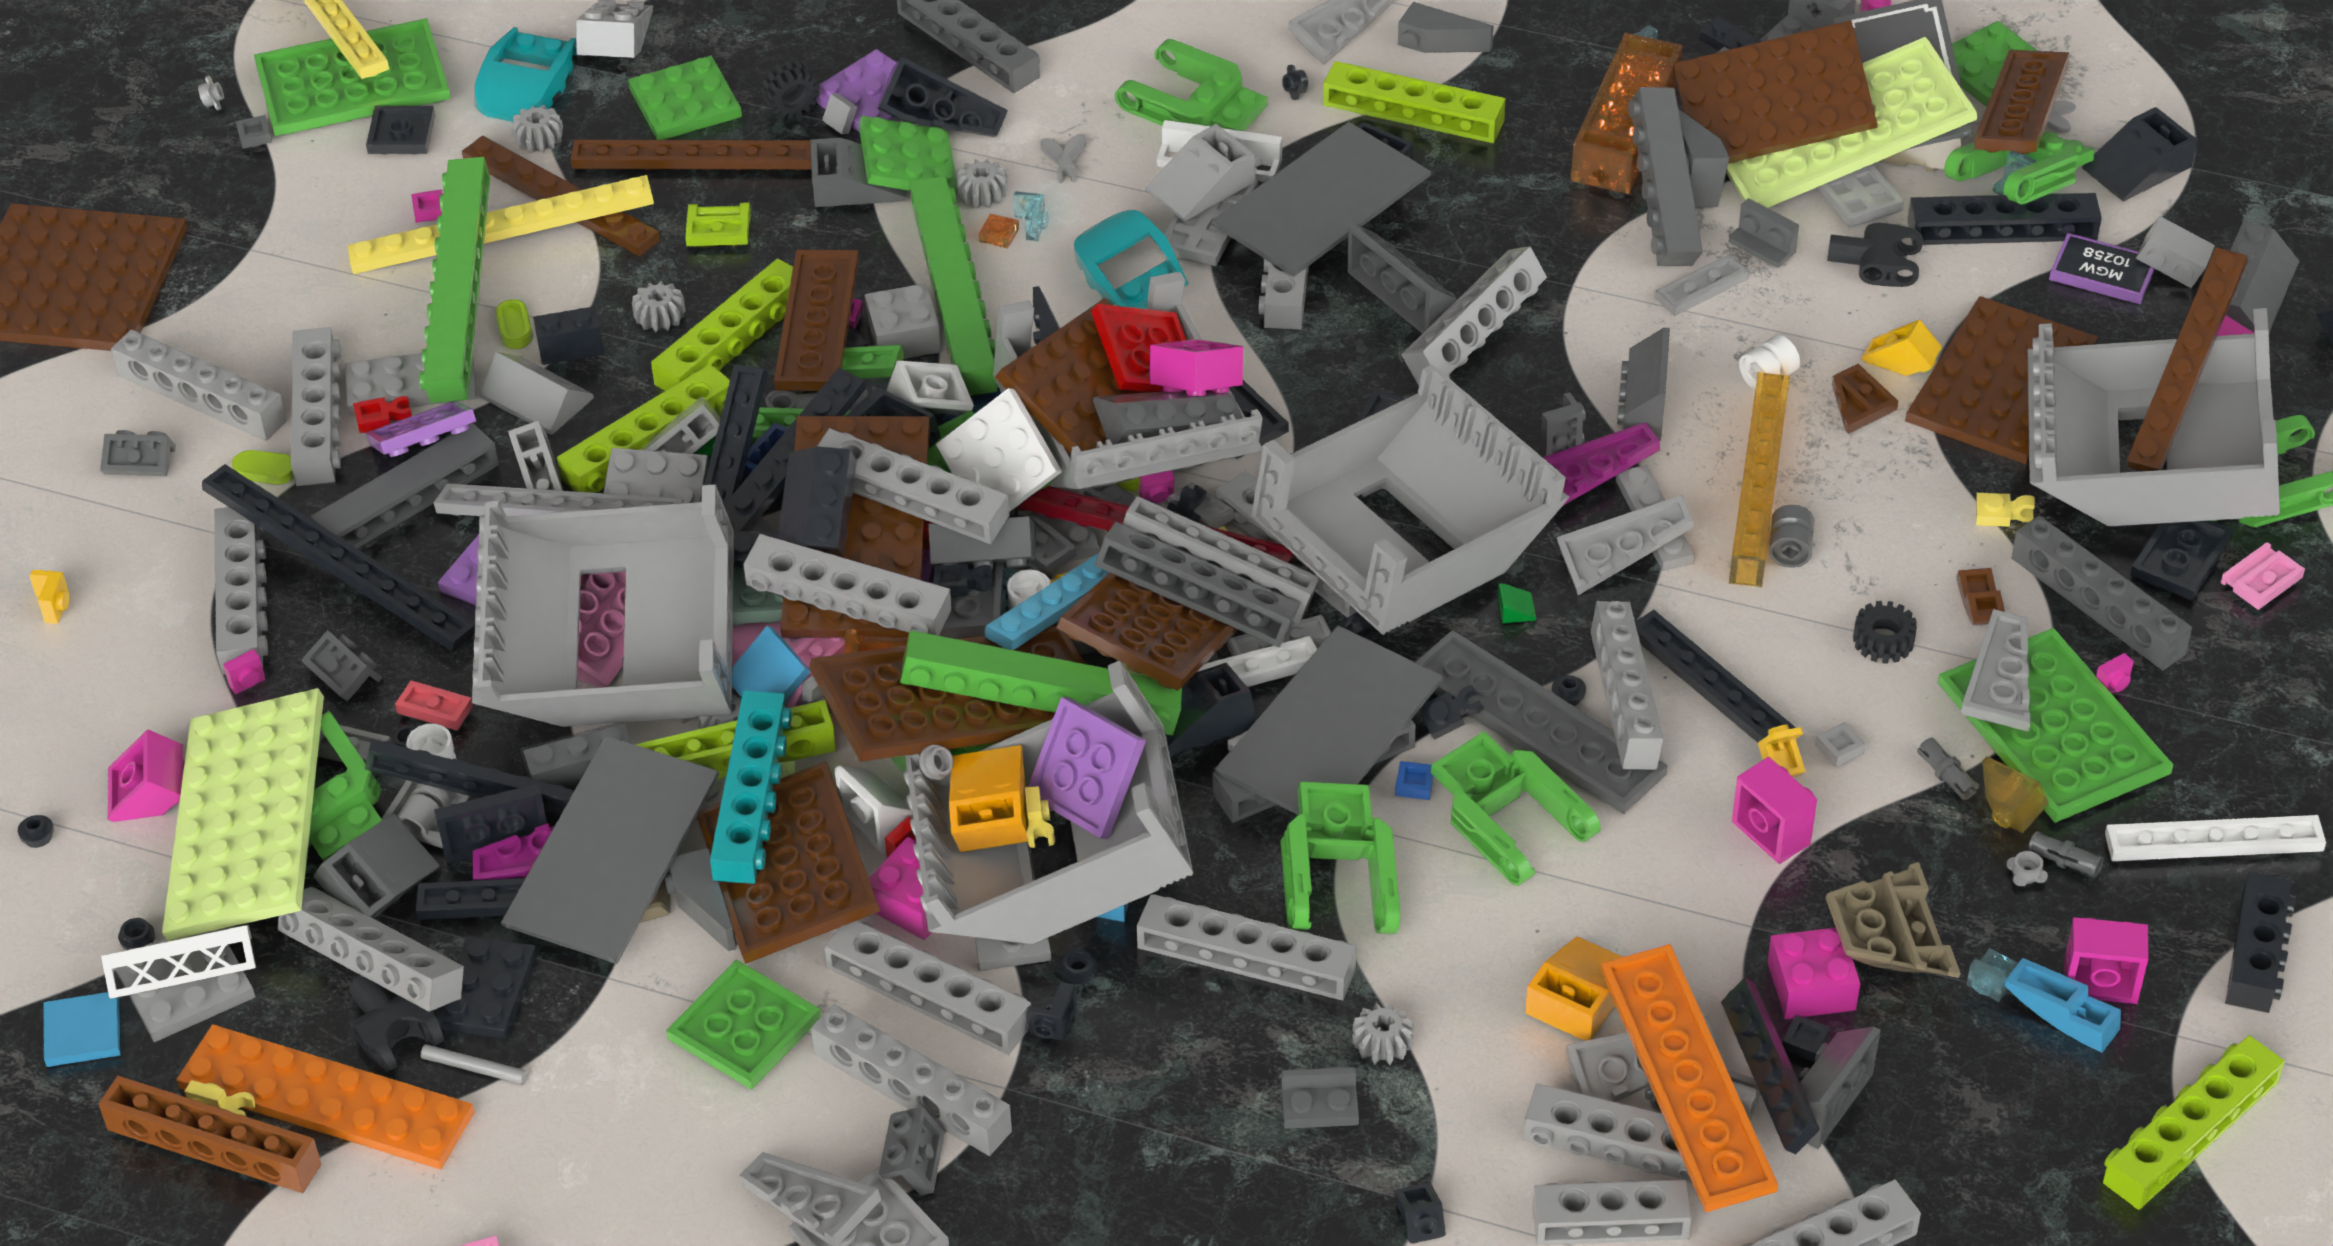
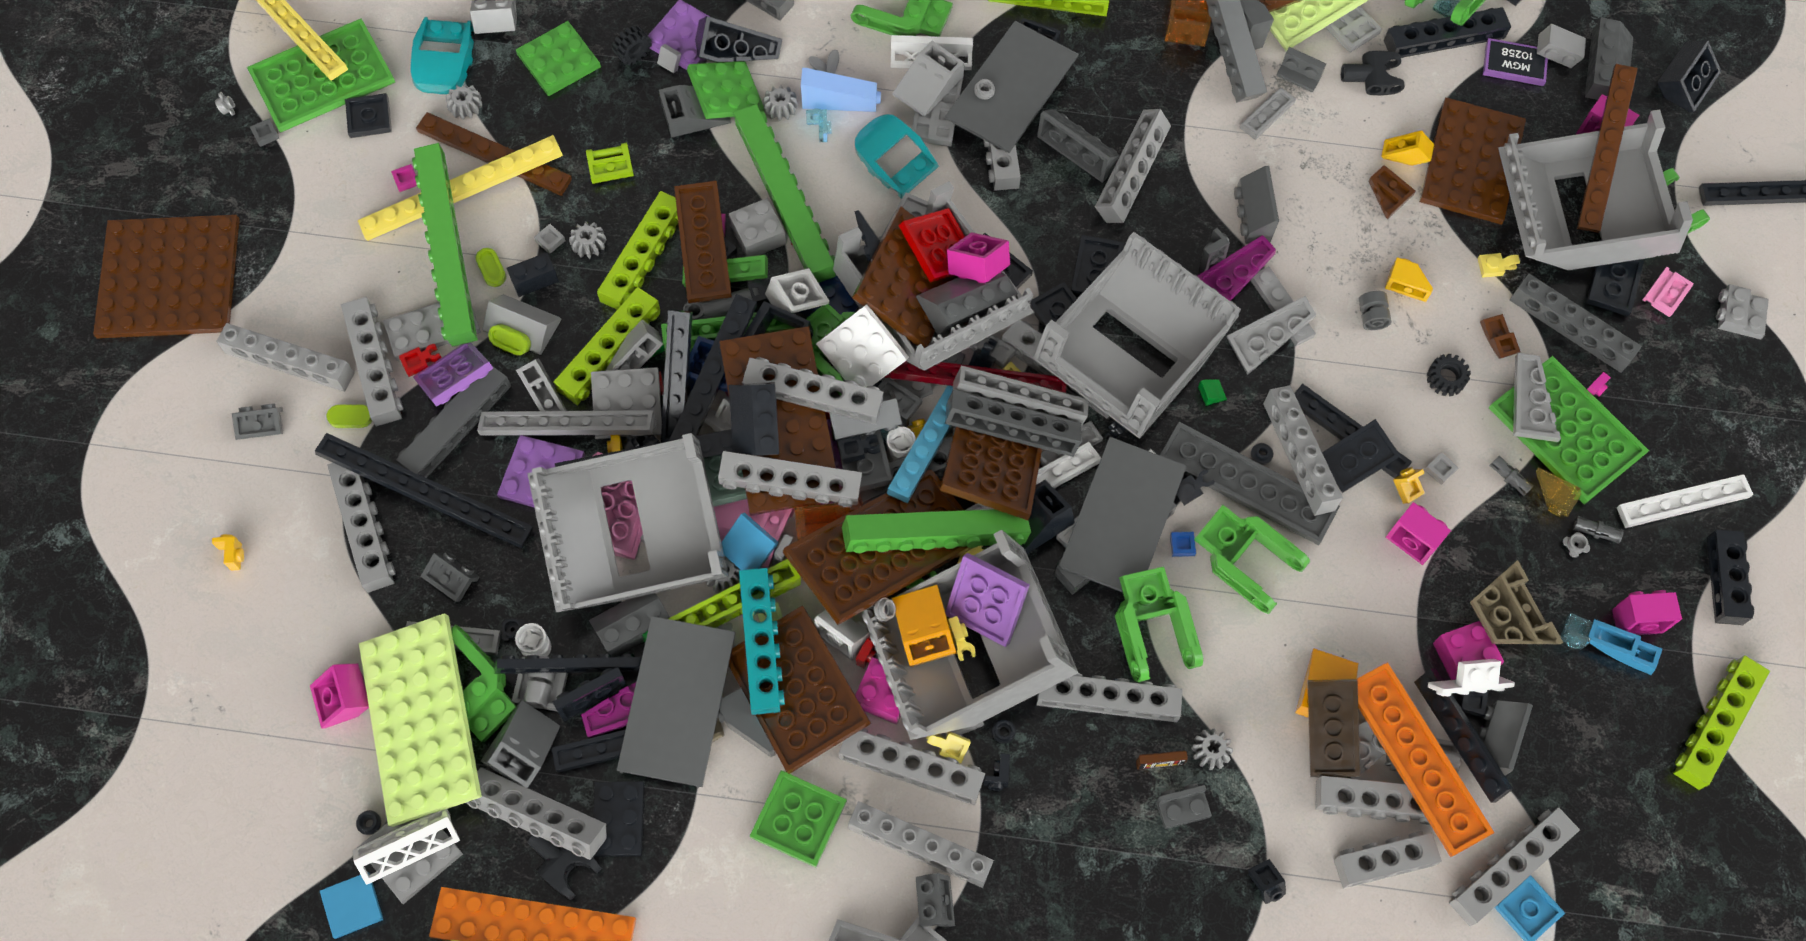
camera: 15 degrees left, 20 degrees up
black plate [18,815,54,848] -> none
dark pink plate [223,649,266,695] -> none
coral plate [395,680,473,731] -> none
light grey bar [421,1044,528,1084] -> none
reddish brown plate [570,140,812,170] -> none
clear orange plate [979,214,1019,249] -> none
clear yellow brick [1729,372,1790,588] -> none
white wheel [1739,335,1800,392] -> none
none -> lime tile [488,324,531,355]
none -> light grey plate [534,224,565,254]
none -> light blue slope [801,68,881,112]
none -> light yellow plate [926,731,971,764]
none -> light grey plate [974,79,995,100]
none -> reddish brown tile [1136,750,1188,770]
none -> dark brown plate [1307,679,1360,777]
none -> black plate [1322,419,1401,493]
none -> yellow slope [1385,257,1433,302]
none -> white bracket [1428,659,1515,696]

